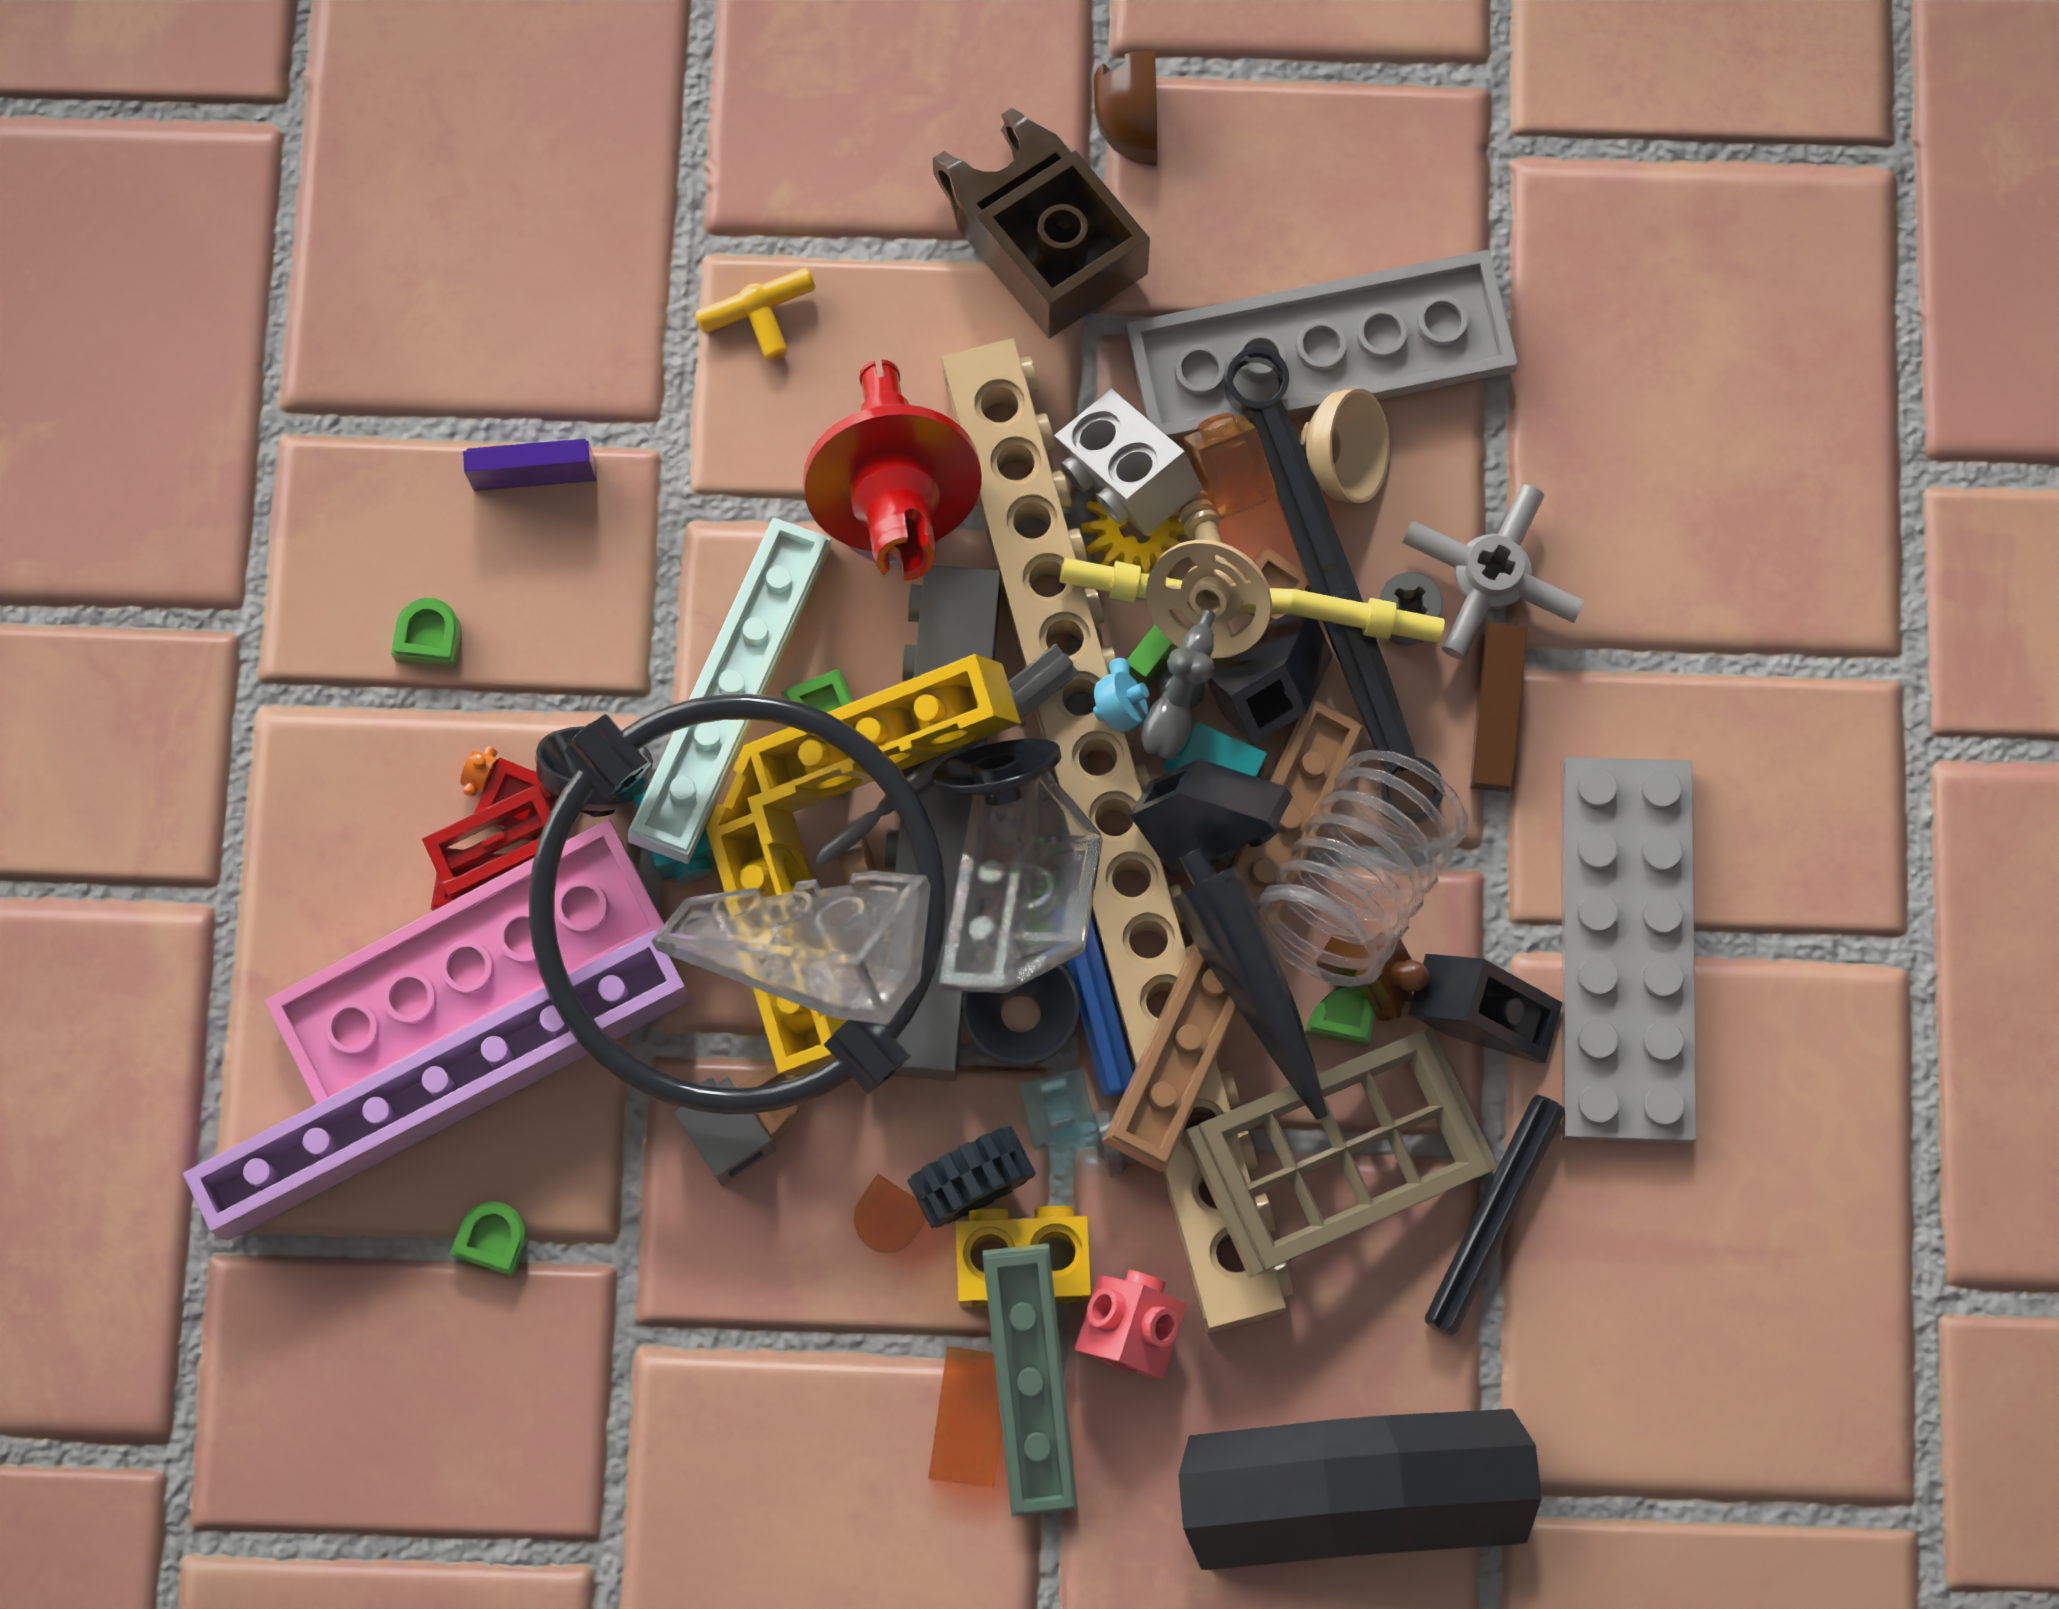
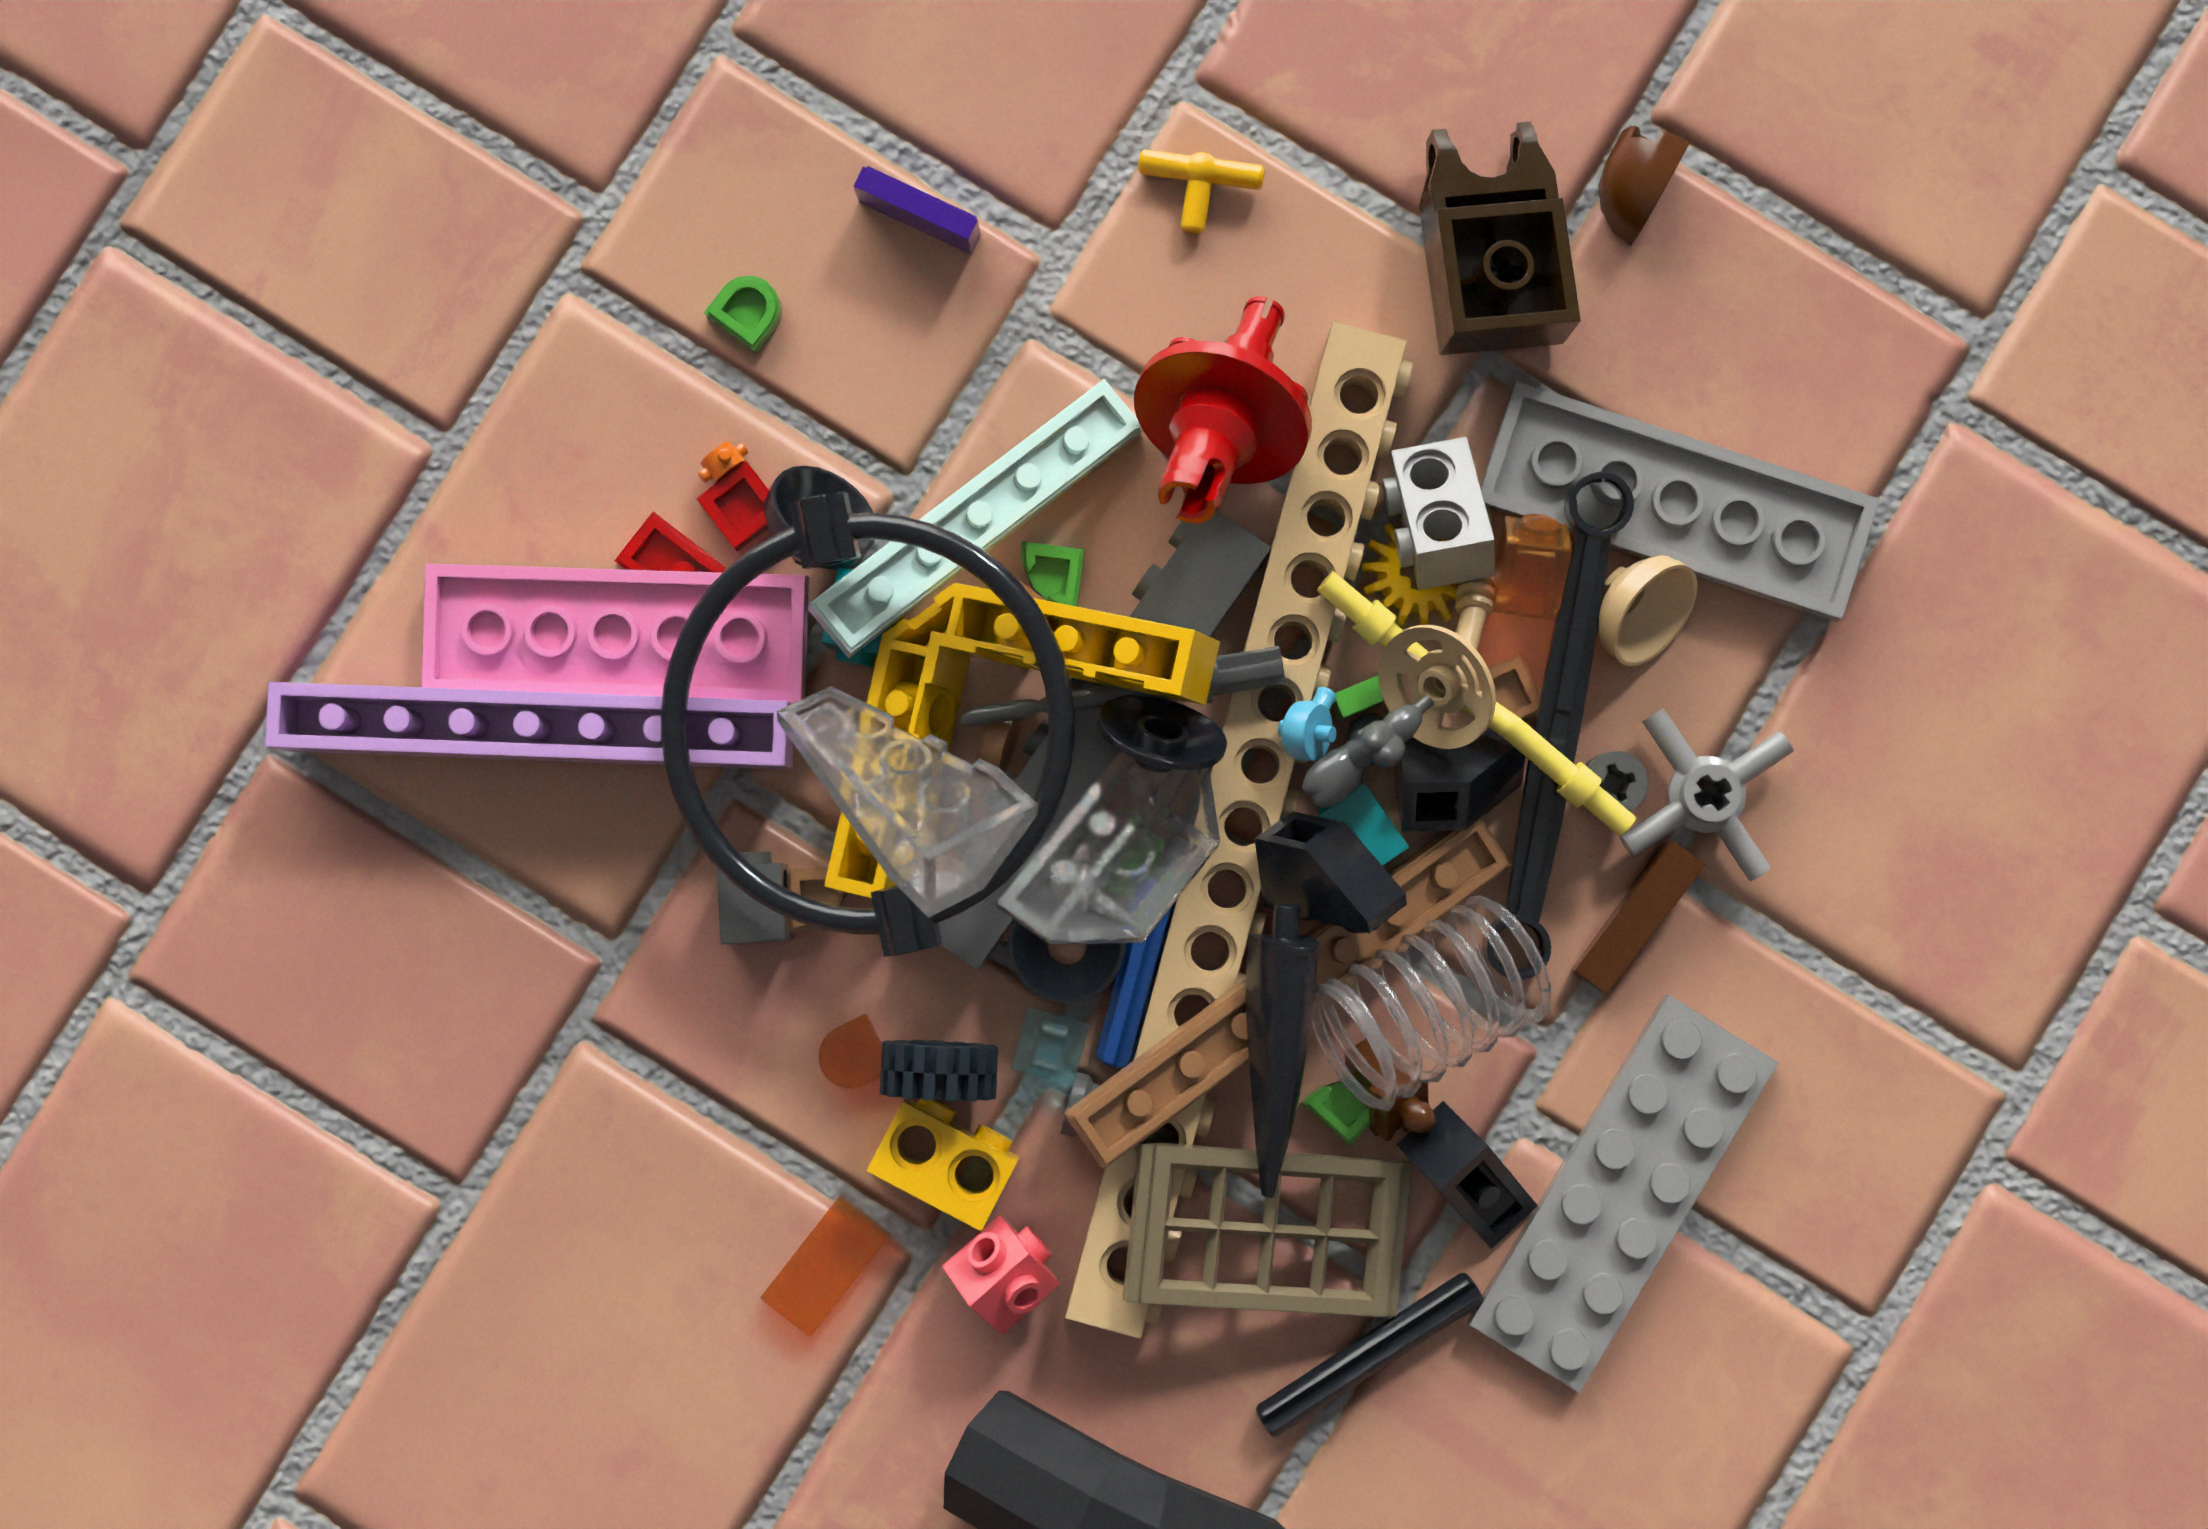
camera: 30 degrees right, 10 degrees up
red tile [422,784,551,900] -> none
bright green tile [450,1201,528,1278] -> none
sand green tile [983,1243,1078,1516] -> none

